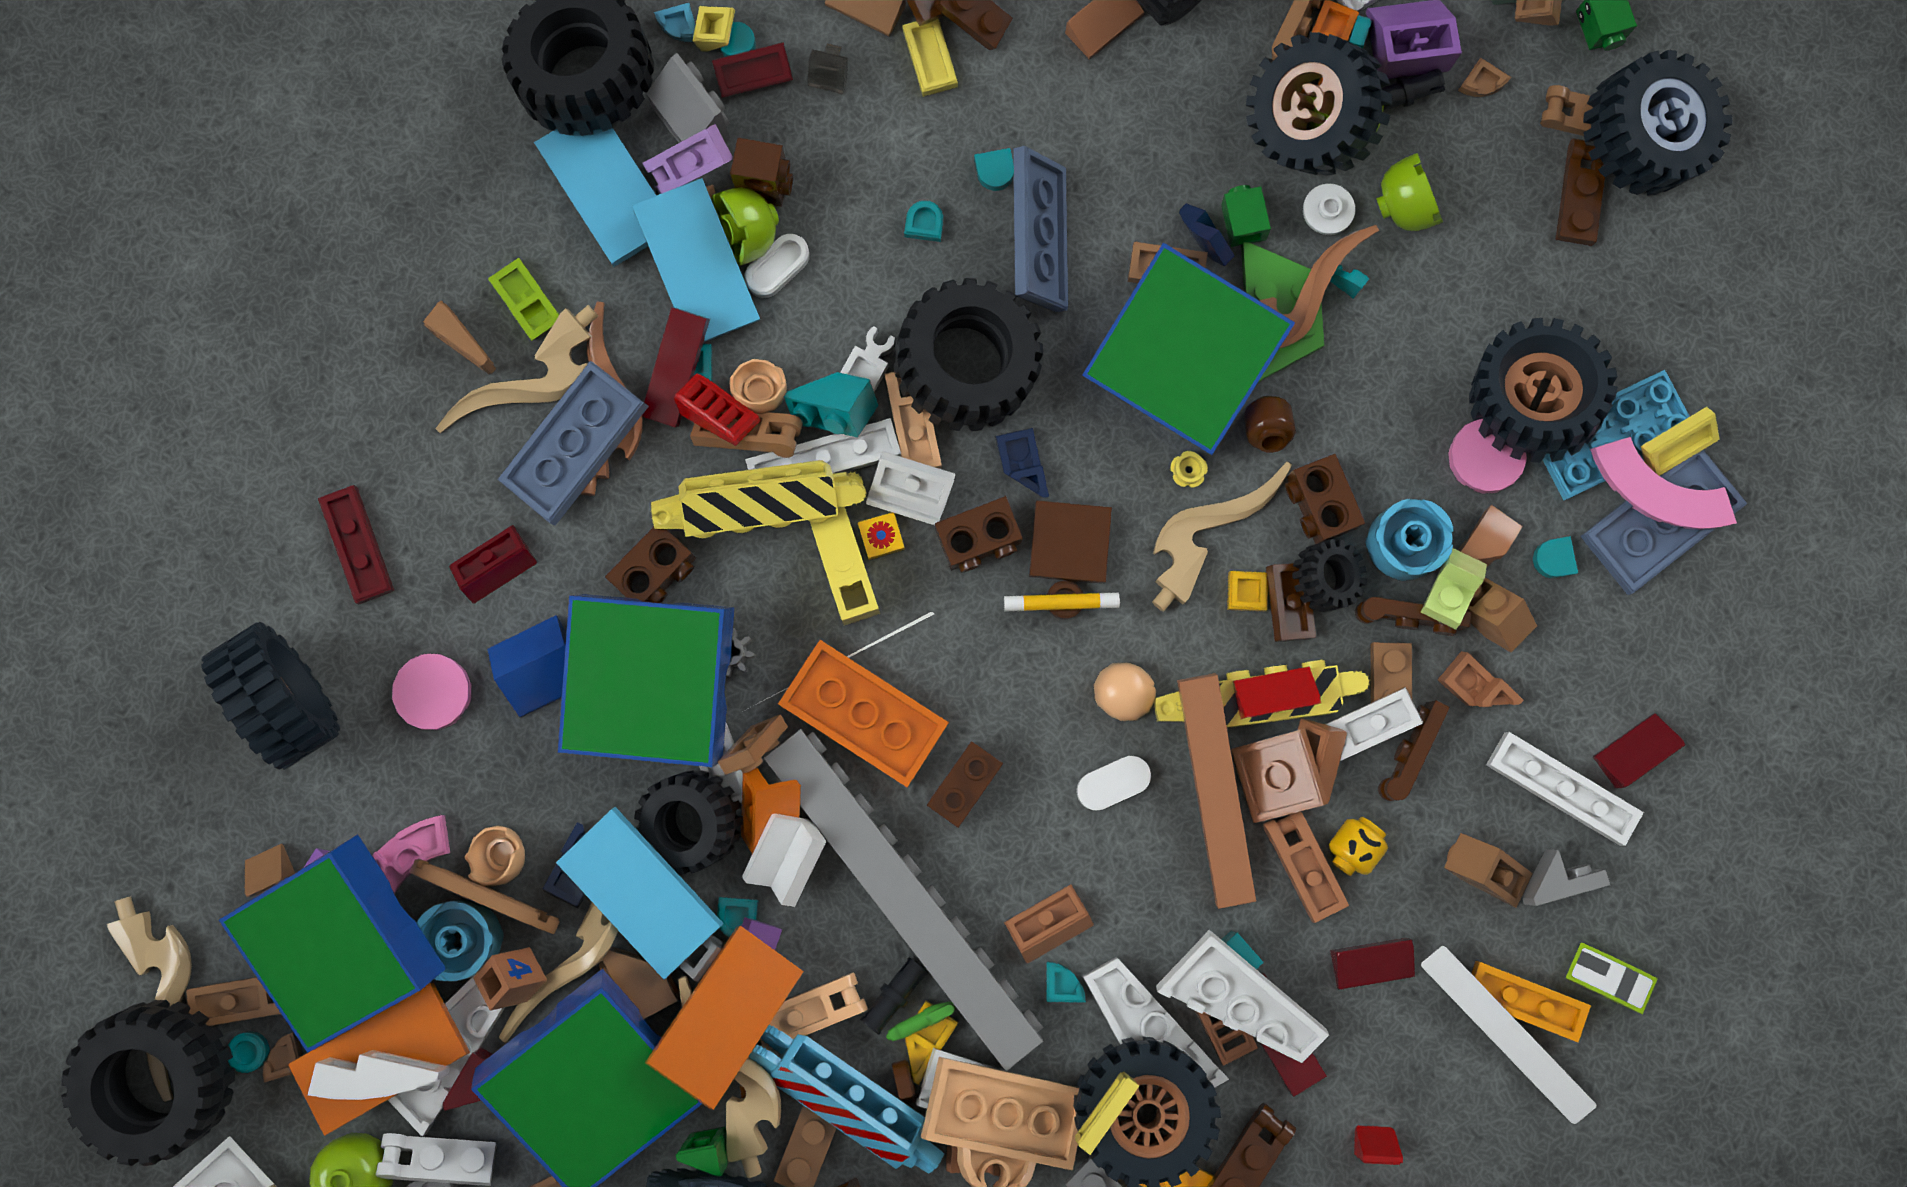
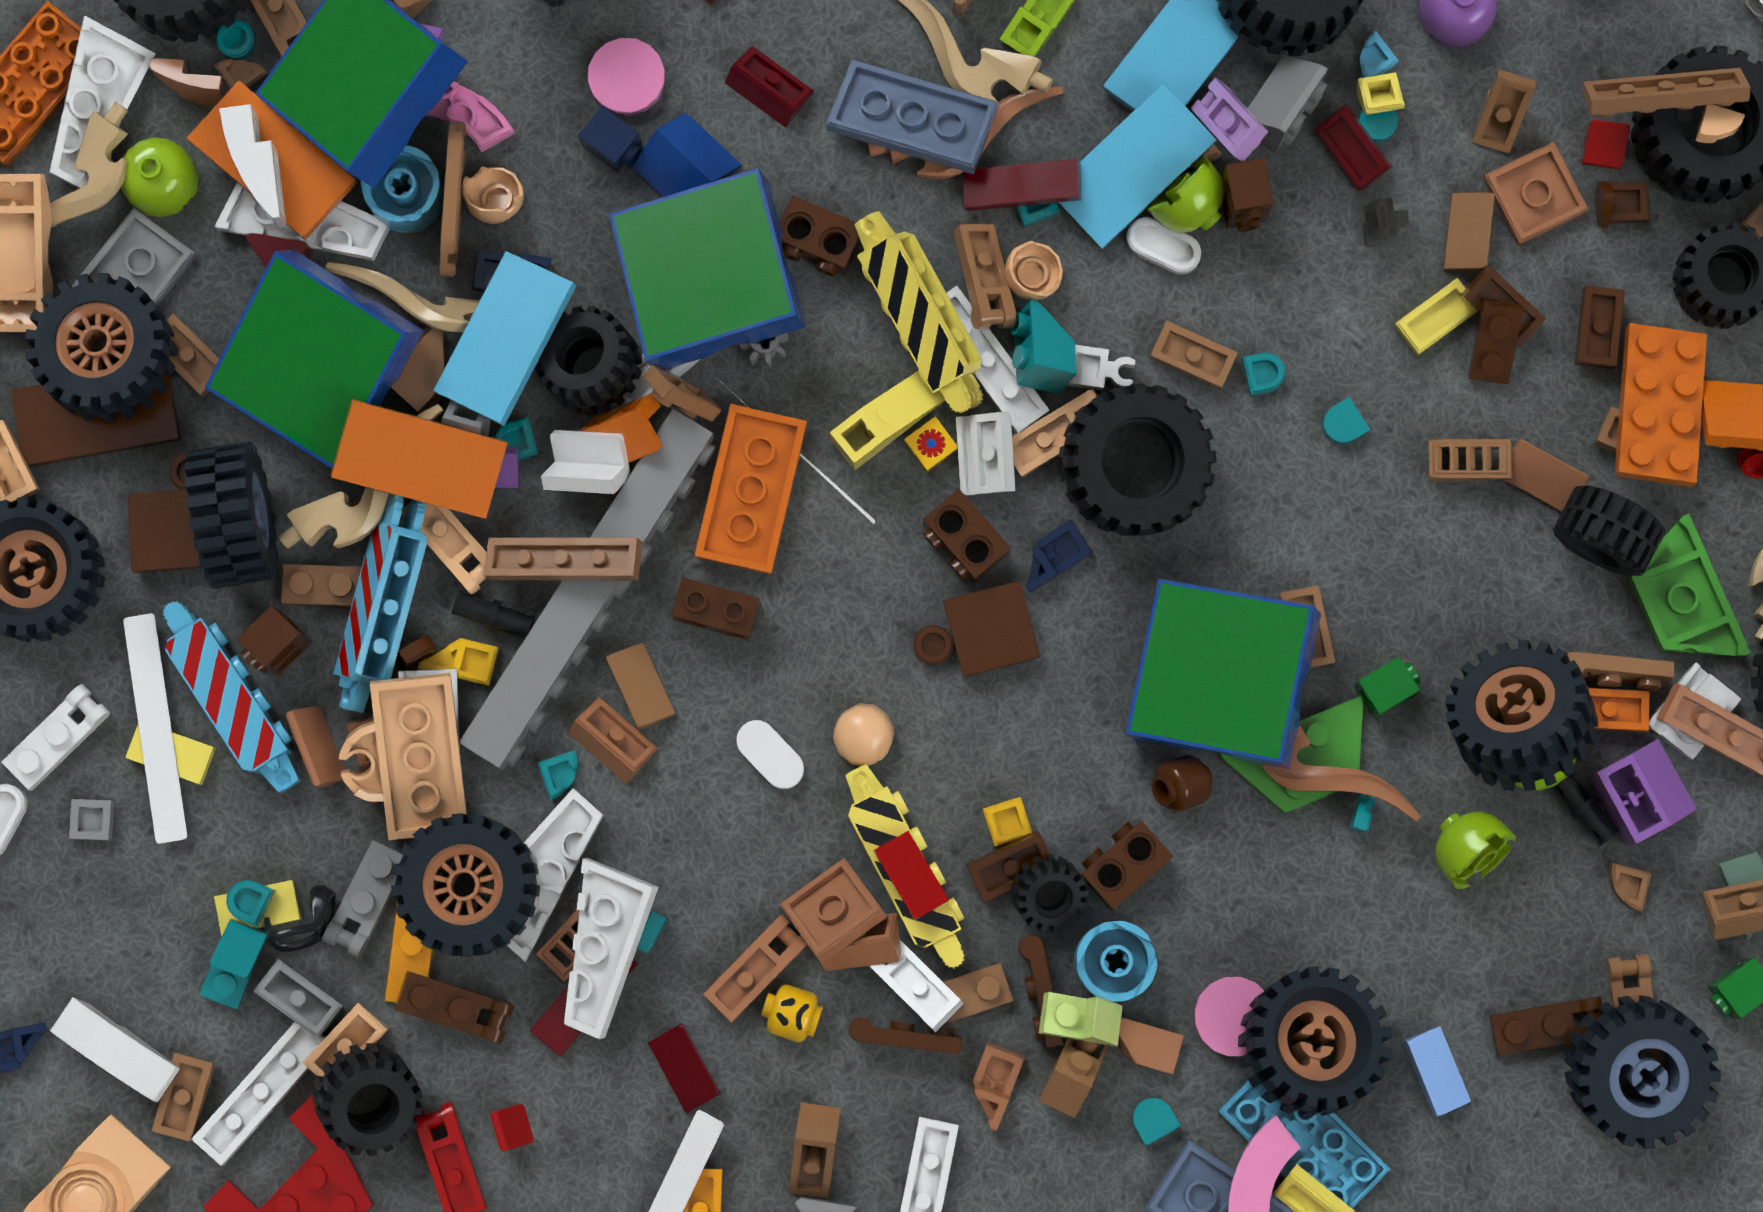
camera: 75 degrees right, 0 degrees up
white plate [376,1133,497,1186] -> none
nougat brick [473,947,547,1011] -> none
red slope [674,373,760,446] -> none
green slope [676,1126,729,1176] -> none
bright green piece [886,1001,956,1042] -> none
yellow bar [1004,592,1120,611] -> none
sand blue tile [1014,146,1068,312] -> none
light yellow tile [1075,1072,1139,1155] -> none
tan piece [1152,462,1292,612] -> none
light yellow plate [1170,451,1208,488] -> none
nougat tile [1177,673,1256,909] -> none
dark blue slope [1179,203,1234,266] -> none
white piece [1303,184,1355,235] -> none
teal tile [1349,15,1372,48] -> none
none -> nougat slope [150,58,227,108]
none -> medium nougat plate [484,537,643,581]
none -> dark blue brick [578,106,642,173]
none -> medium nougat slope [606,643,676,731]
none -> medium nougat plate [1149,320,1238,391]
none -> light blue slope [1403,1026,1471,1117]
none -> medium nougat slope [1429,439,1512,483]

